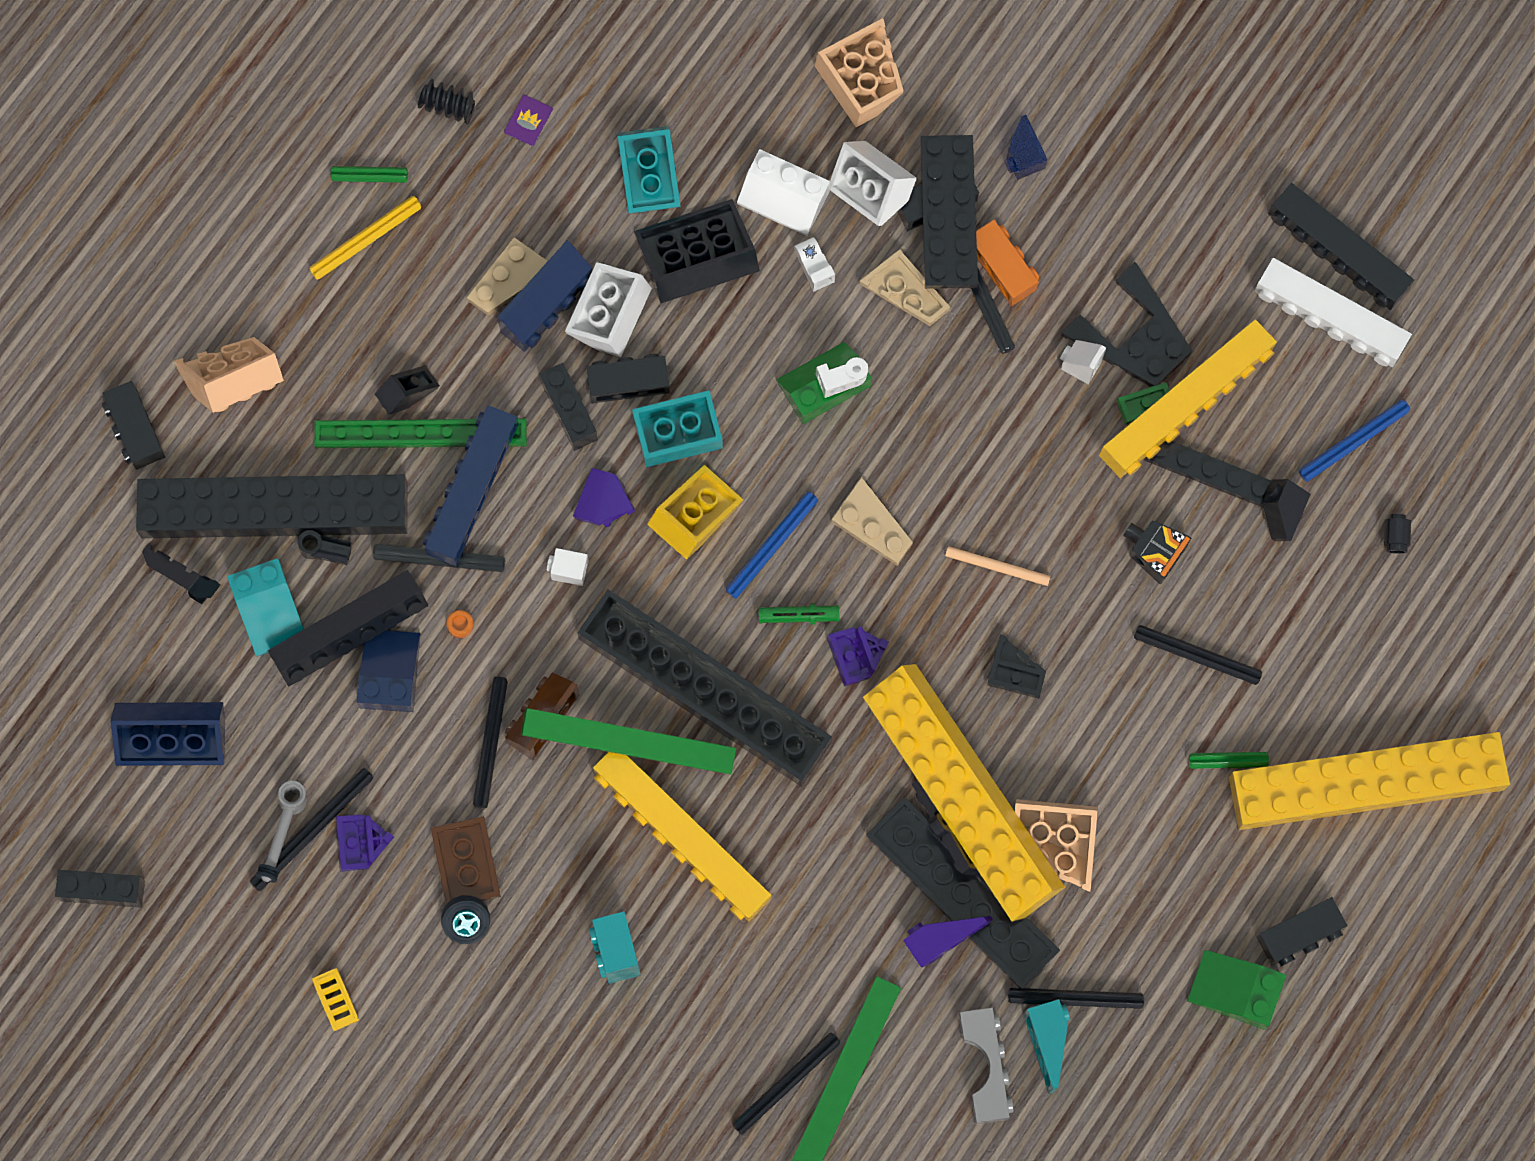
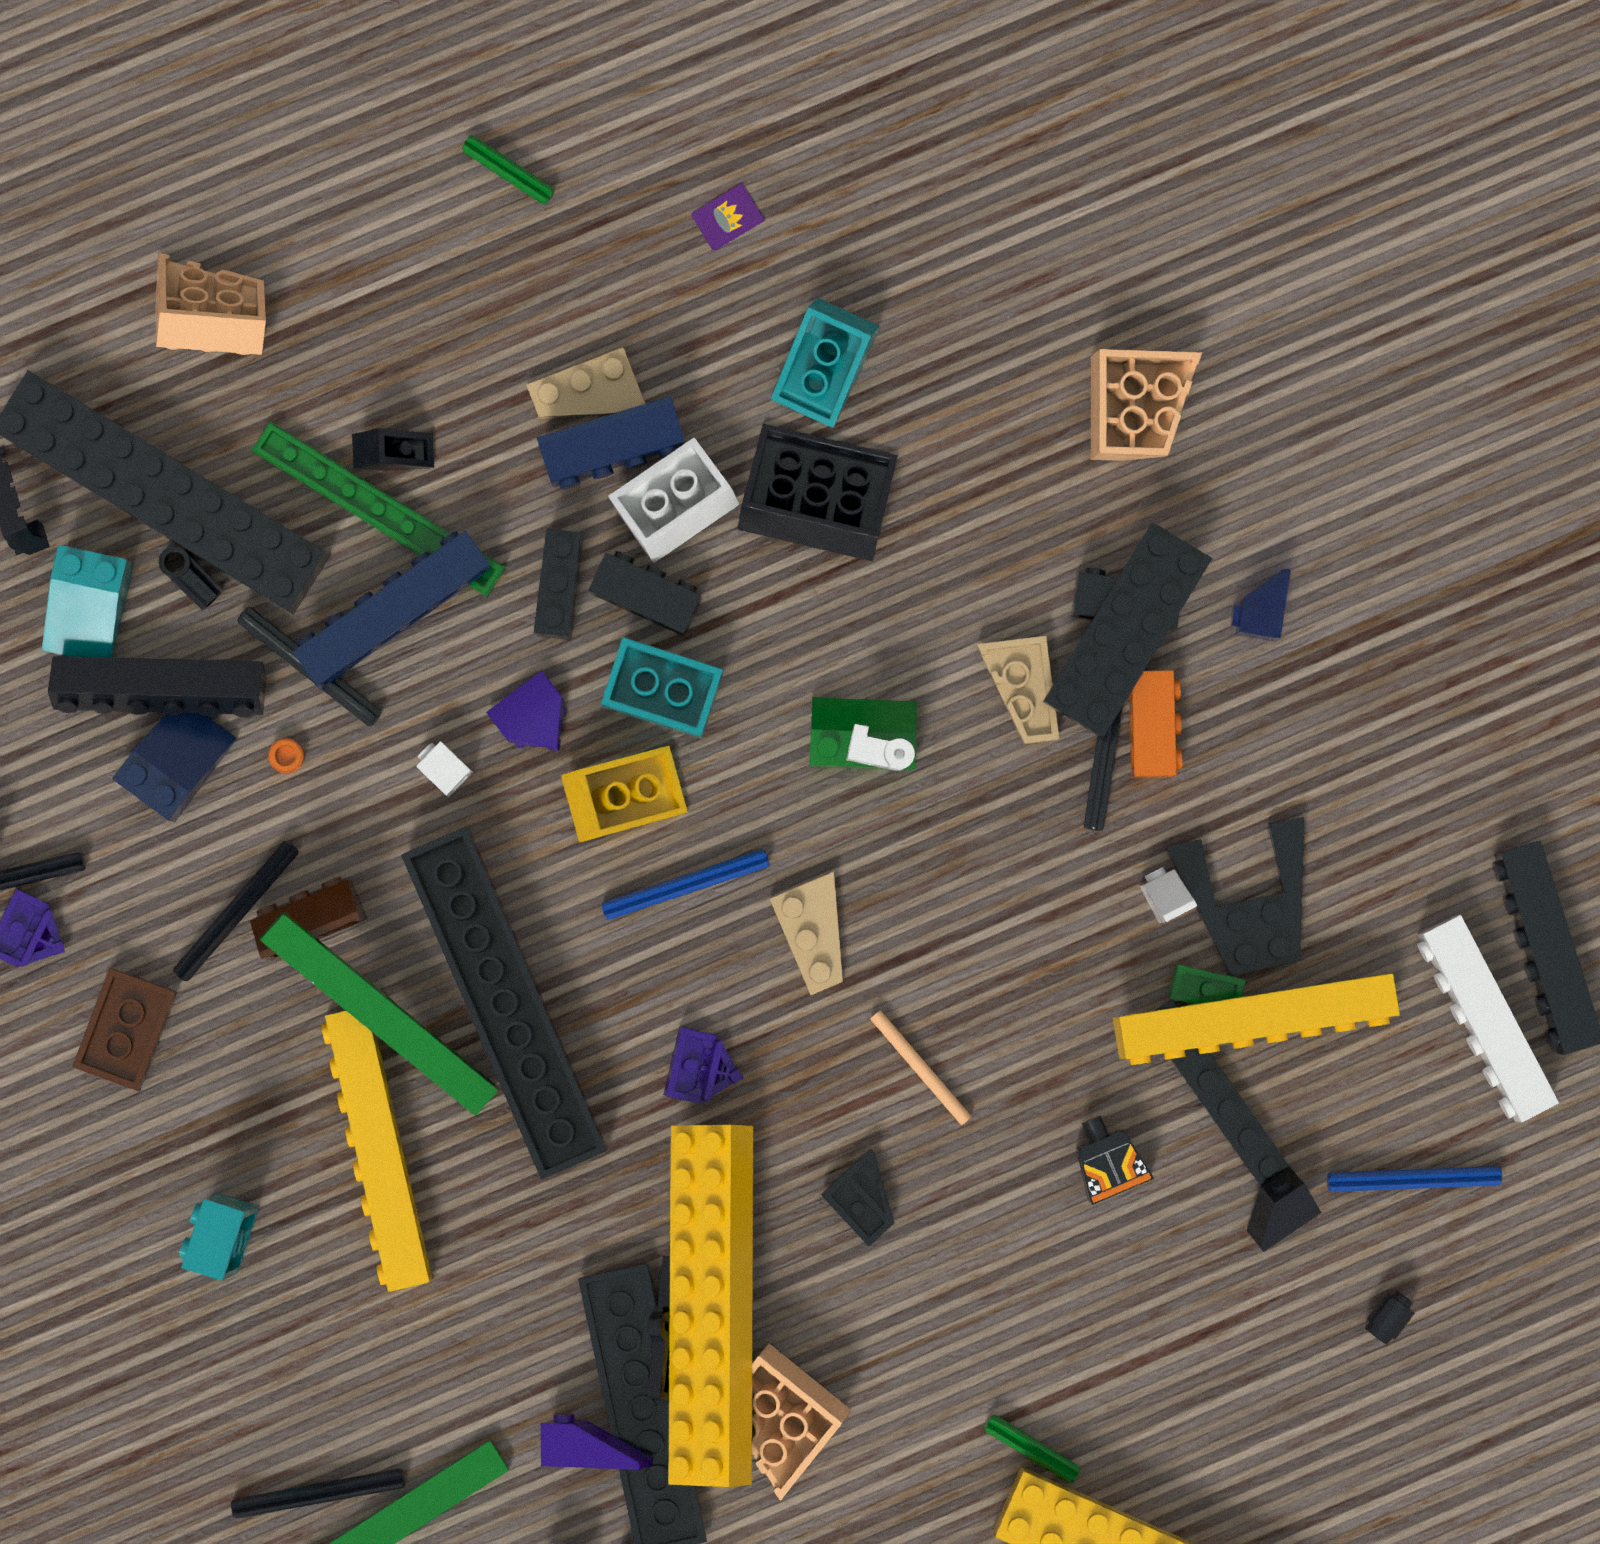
camera: 30 degrees right, 10 degrees up
black brick [101,381,166,470] -> none
yellow axle [309,196,421,280] -> none
black piece [417,78,475,125] -> none
black wheel [441,895,490,944] -> none
white slope [737,149,830,236] -> none
green pin [759,603,840,625] -> none
white leg [794,237,835,292] -> none
white slope [830,141,916,226] -> none
black axle [1134,625,1262,685] -> none

